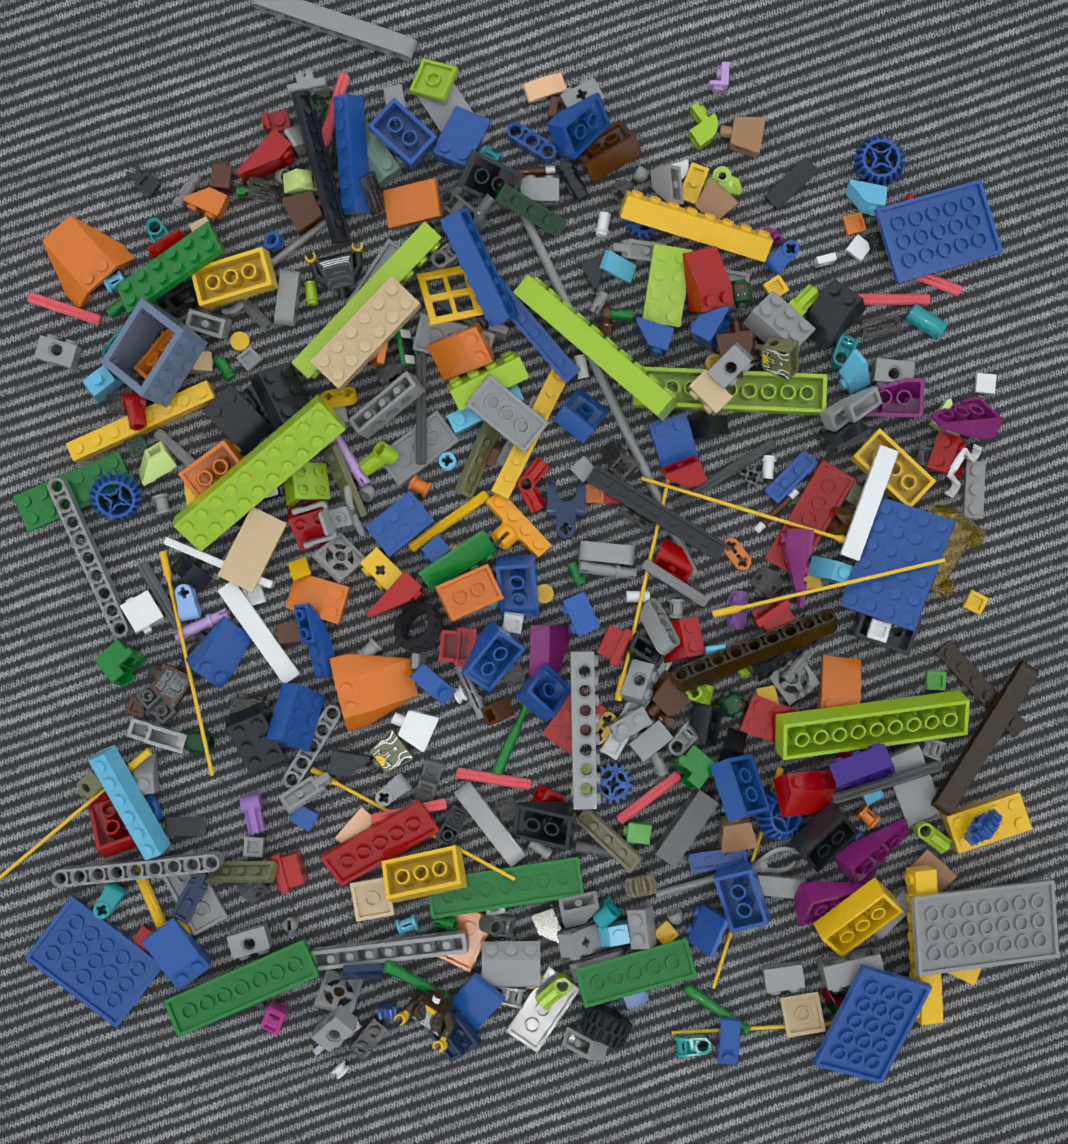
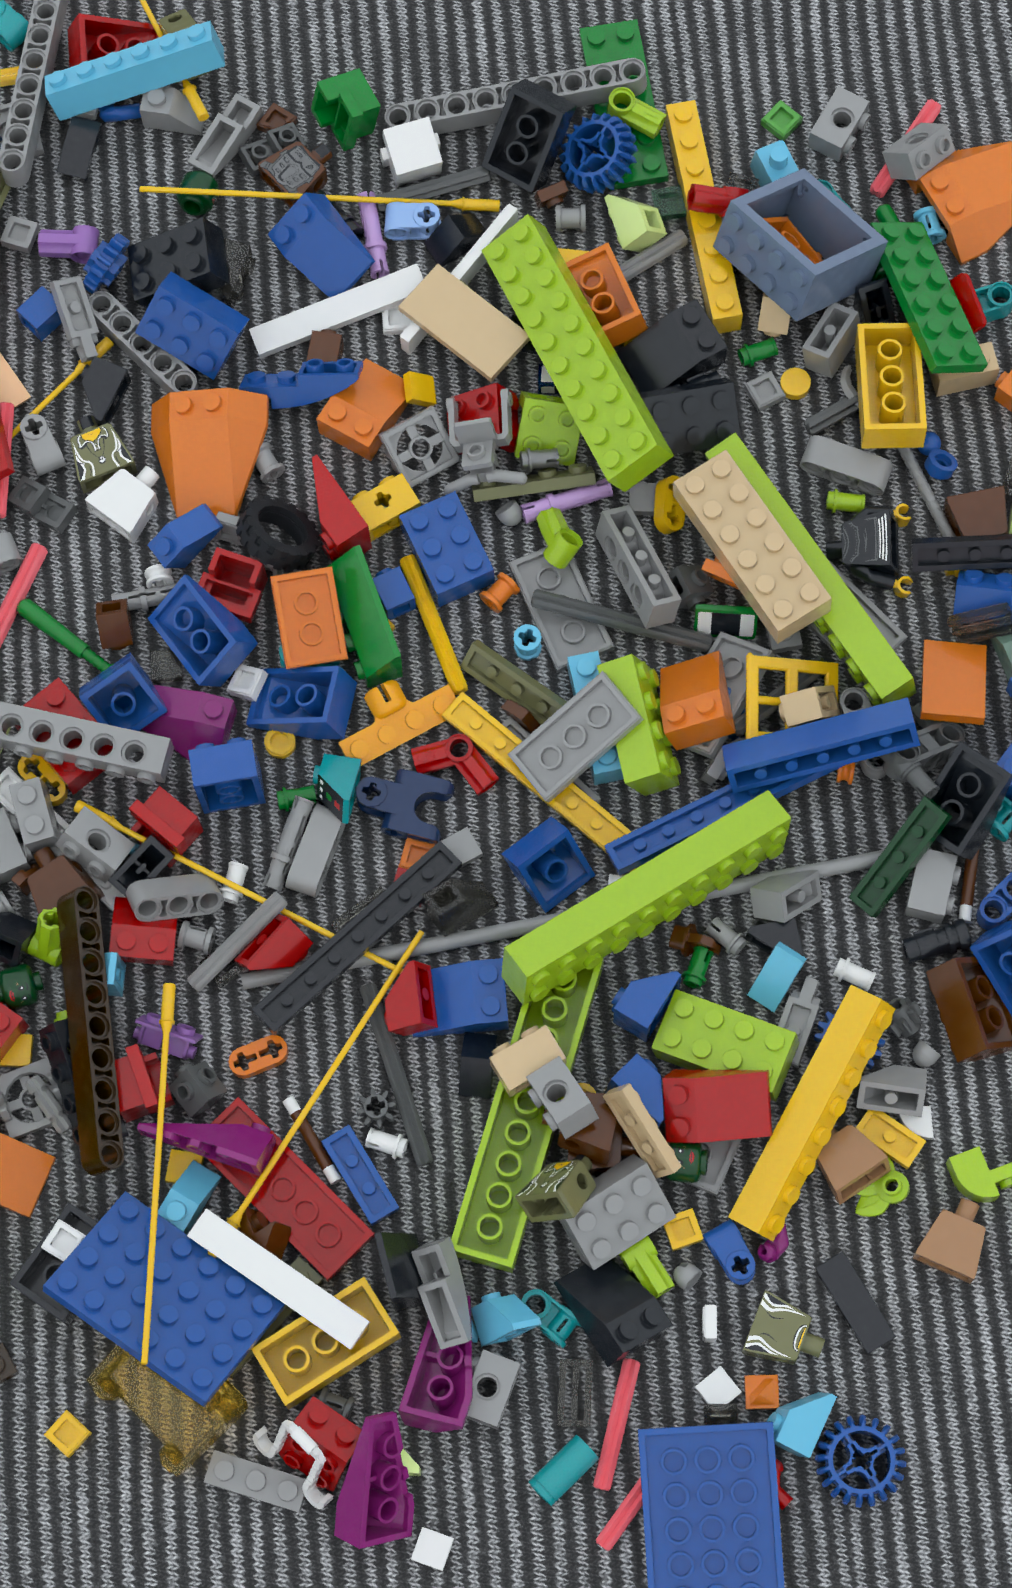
camera: 110 degrees right, 15 degrees down
none -> blue gear [83,233,130,294]
none -> teal slope [313,753,361,824]
none -> black brick [481,78,577,193]
none -> flat silver pin [519,448,559,473]
none -> reddish brown plate [534,180,569,209]
none -> tan plate [603,1083,682,1179]
none -> lime piece [607,87,667,139]
none -> light grey hinge [673,1262,702,1292]
none -> olive torso [742,1290,825,1365]
none -> light grey slope [750,870,822,923]
none -> bright green tile [761,100,803,141]
none -> tan slope [779,685,841,727]
none -> light grey brick [882,123,955,181]

